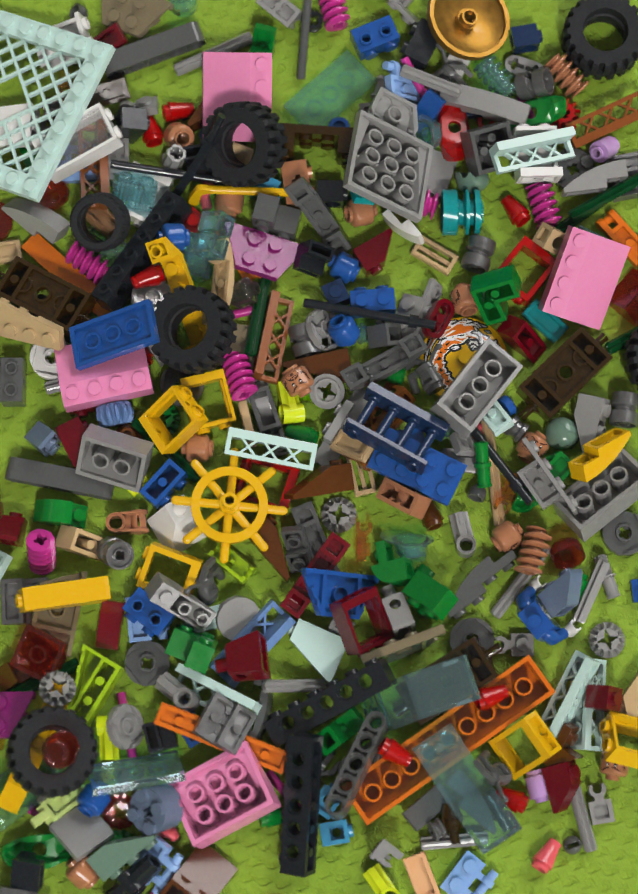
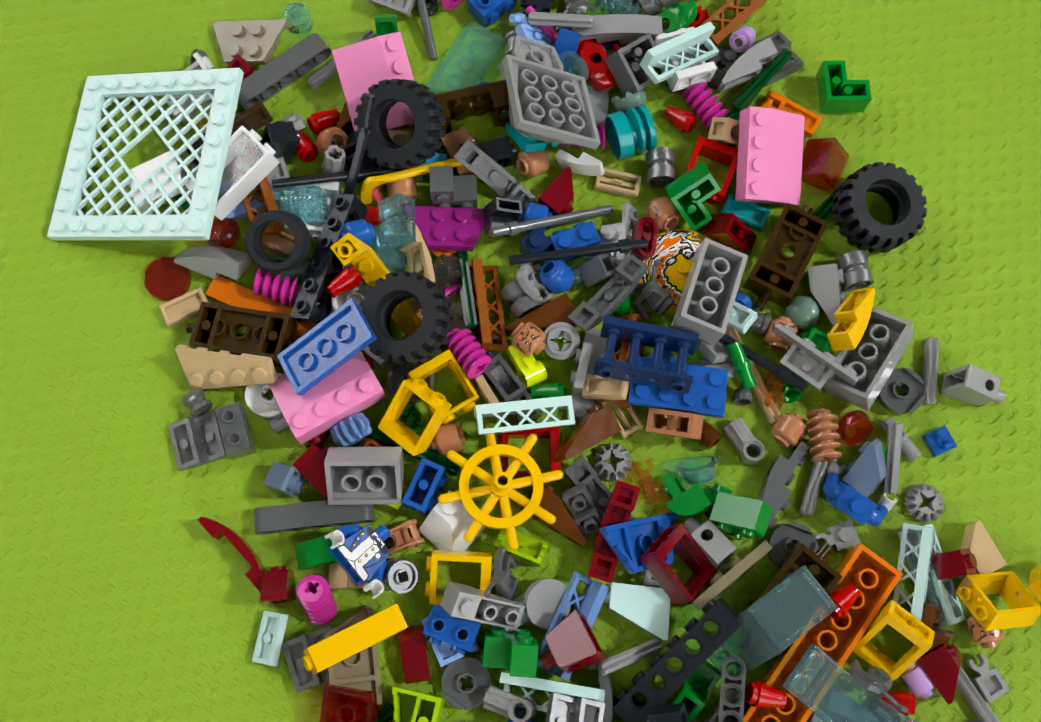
camera: 20 degrees left, 5 degrees down
none -> torso [324,524,391,599]
none -> dark grey bar [489,205,613,237]

